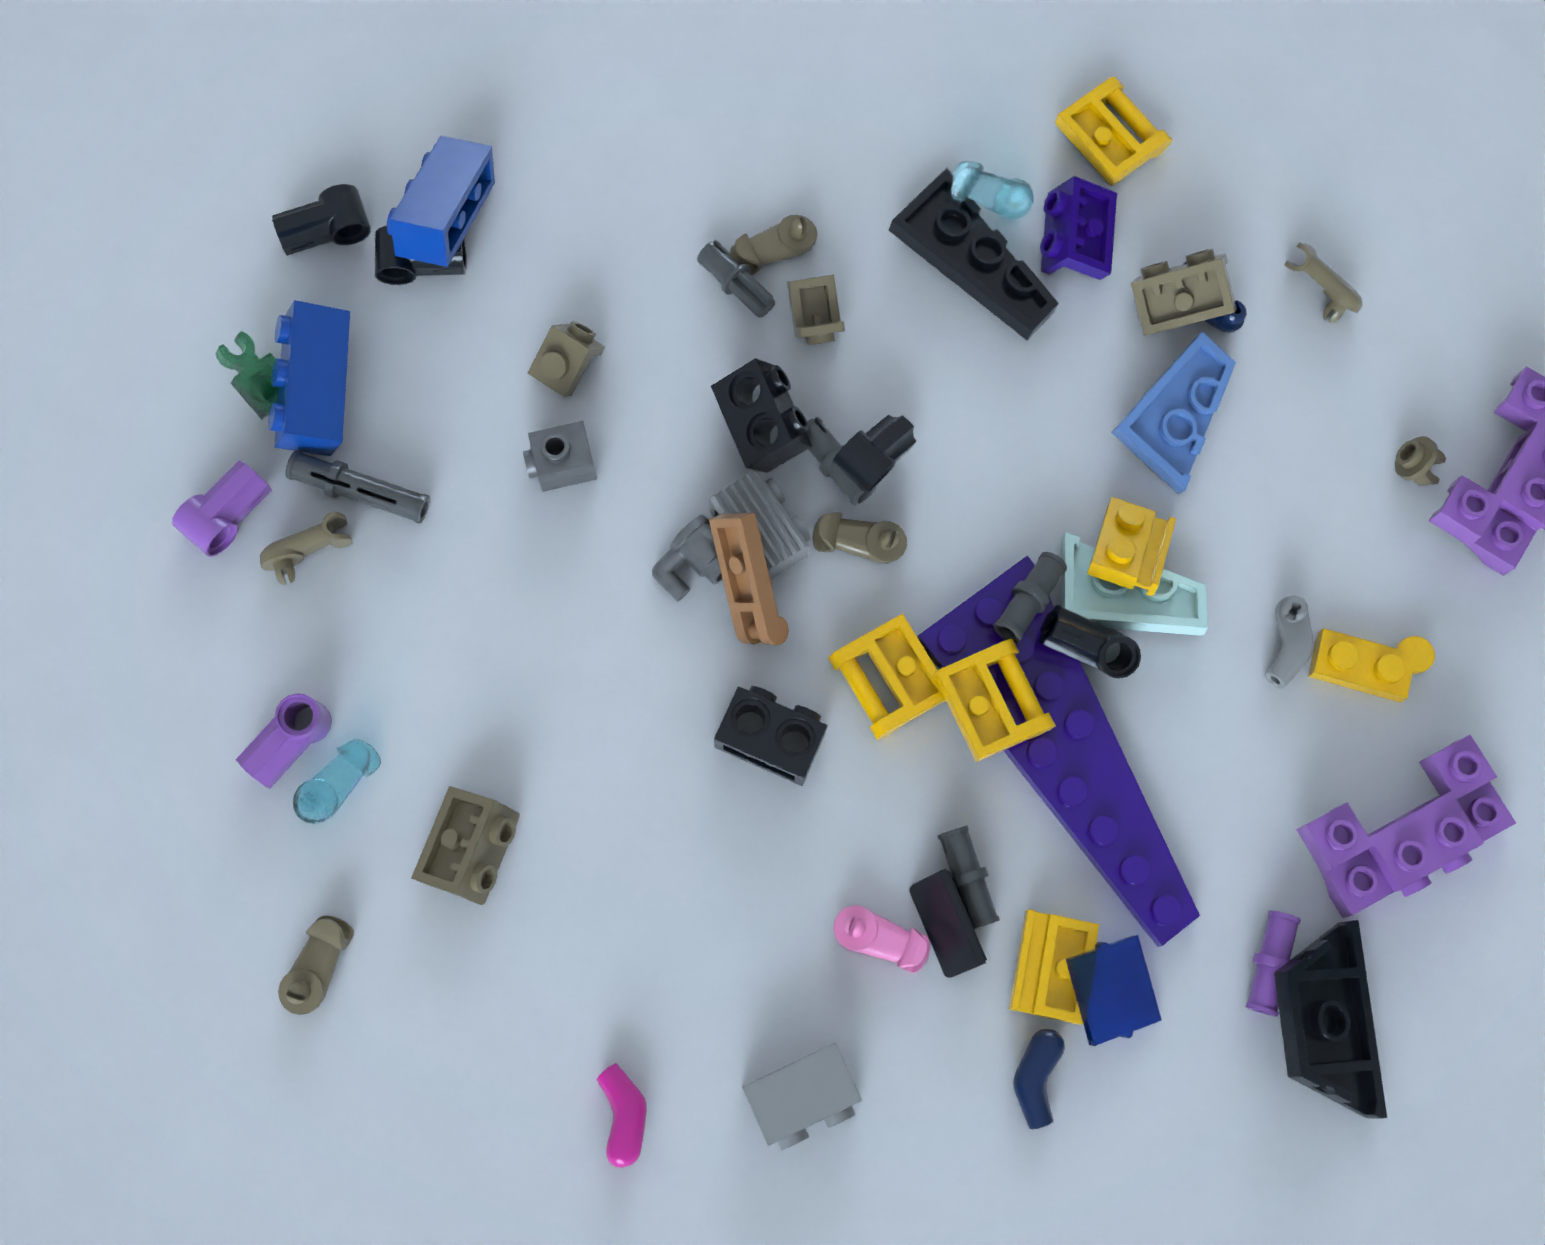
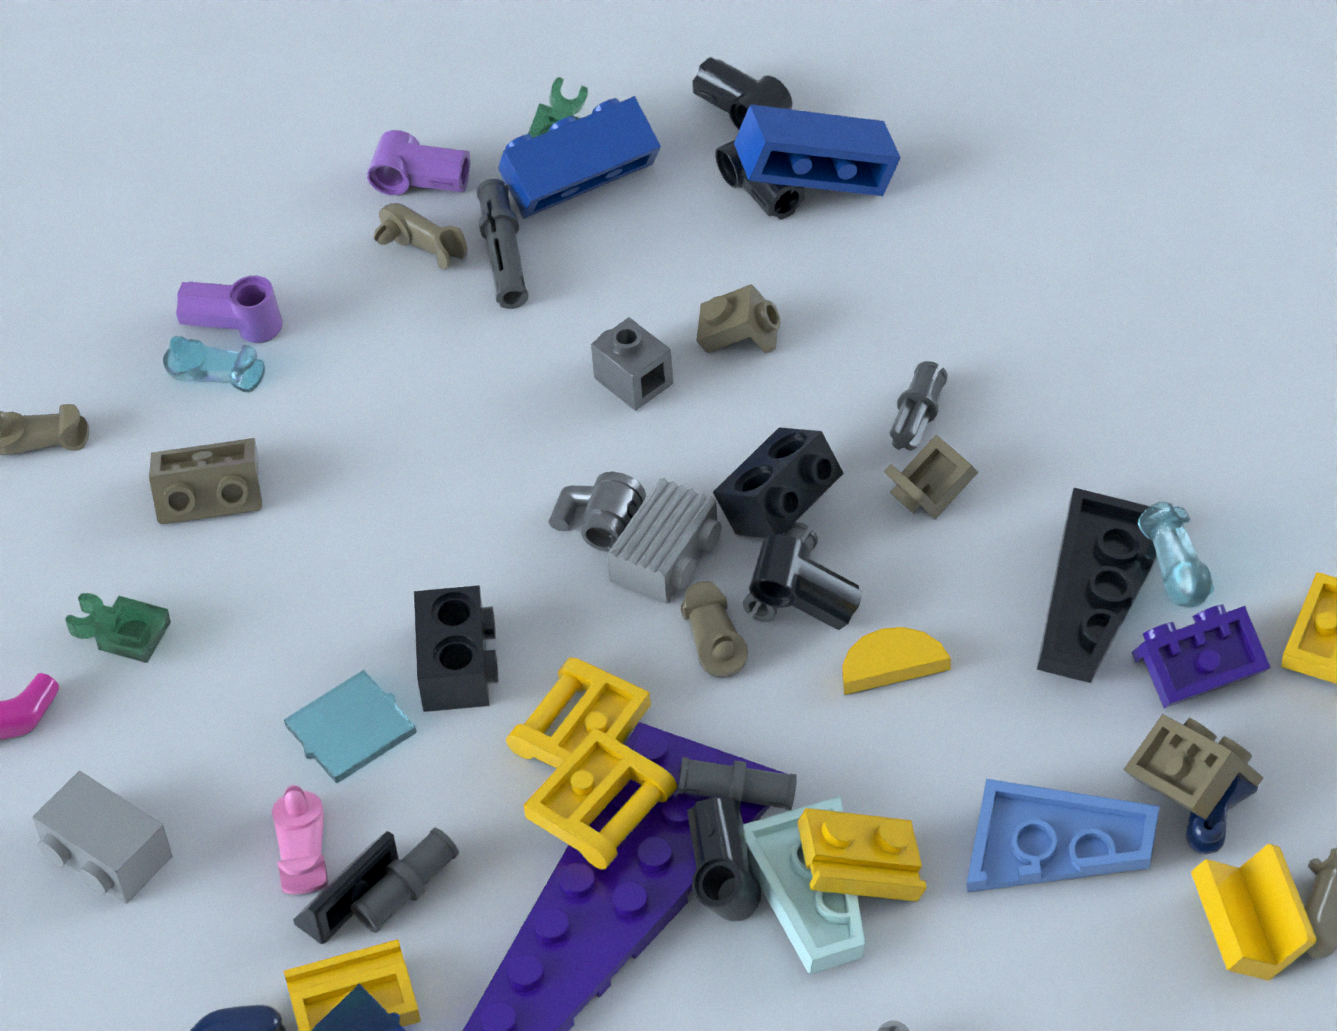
camera: 70 degrees right, 25 degrees down
medium nougat plate [709,513,789,645] -> none
dark tan piece [730,215,817,276] -> none
none -> clear green plate [65,593,171,663]
none -> clear light blue piece [284,670,417,784]
none -> yellow tile [842,627,951,695]
none -> yellow panel [1191,844,1316,981]

